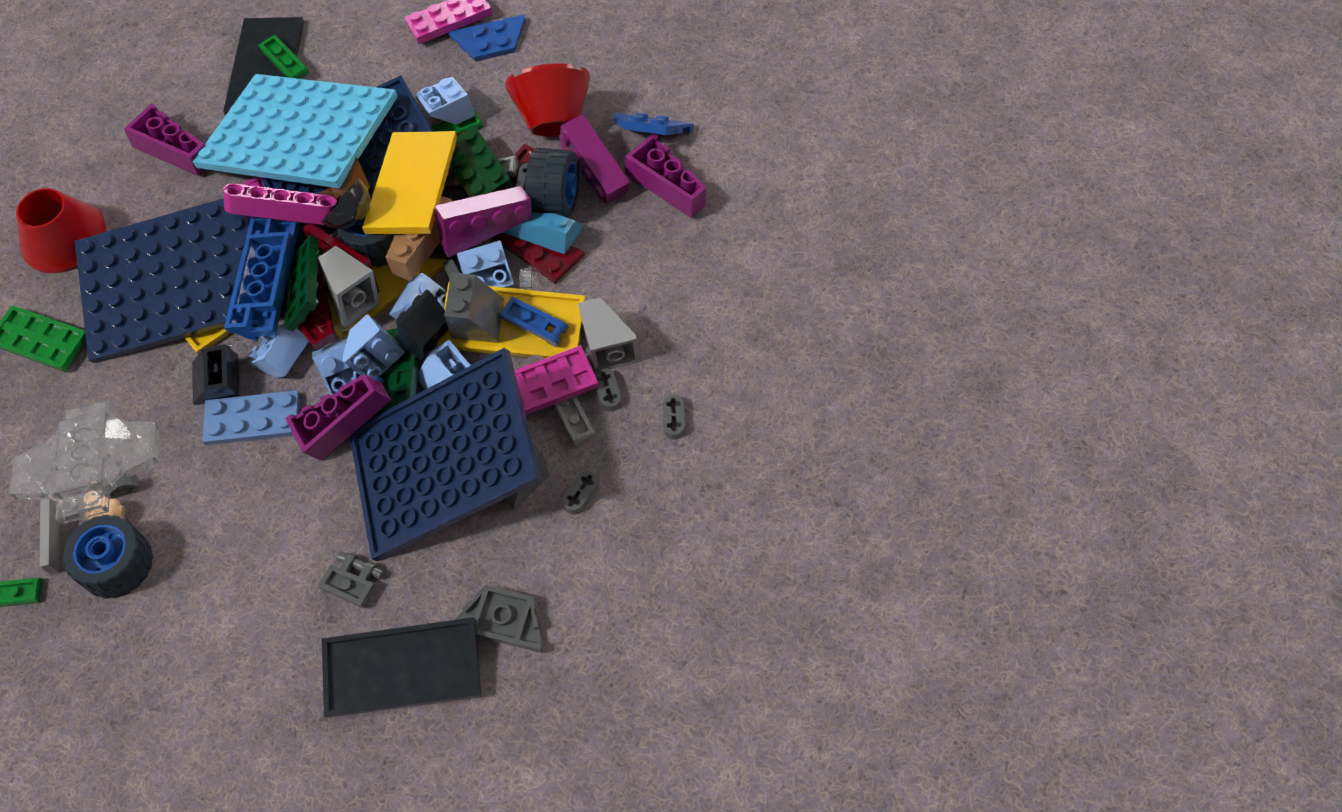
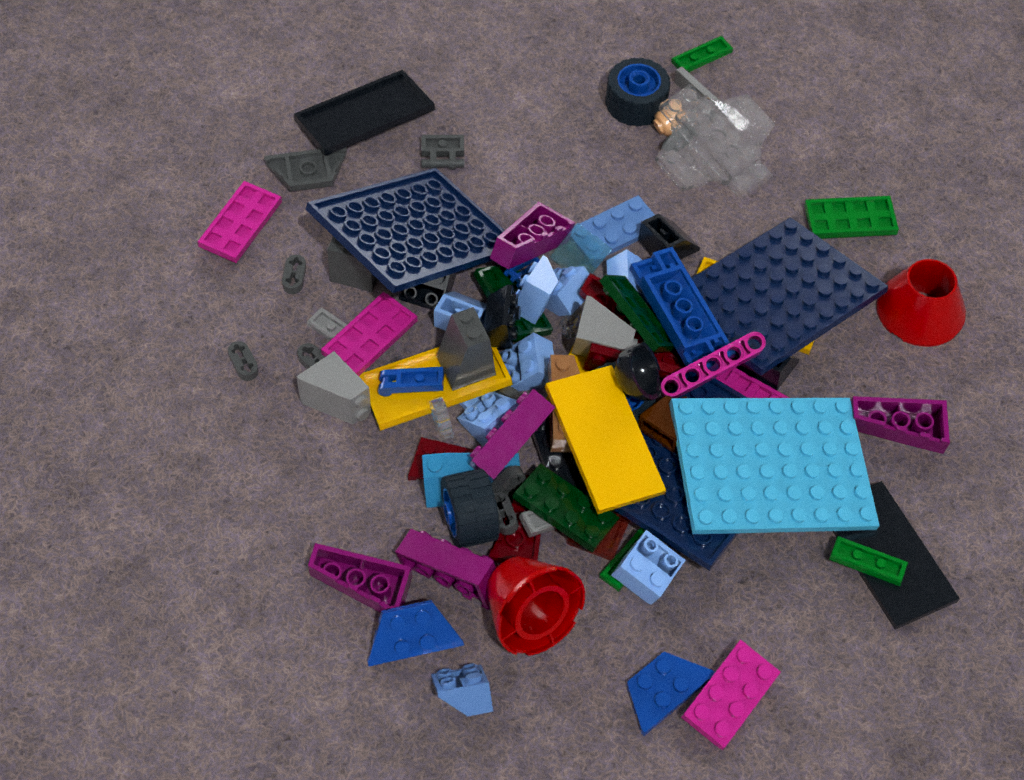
camera: 145 degrees right, 5 degrees down
none -> dark pink plate [198,181,282,263]
none -> medium blue slope [431,664,493,716]
none -> clear light blue slope [550,223,612,274]

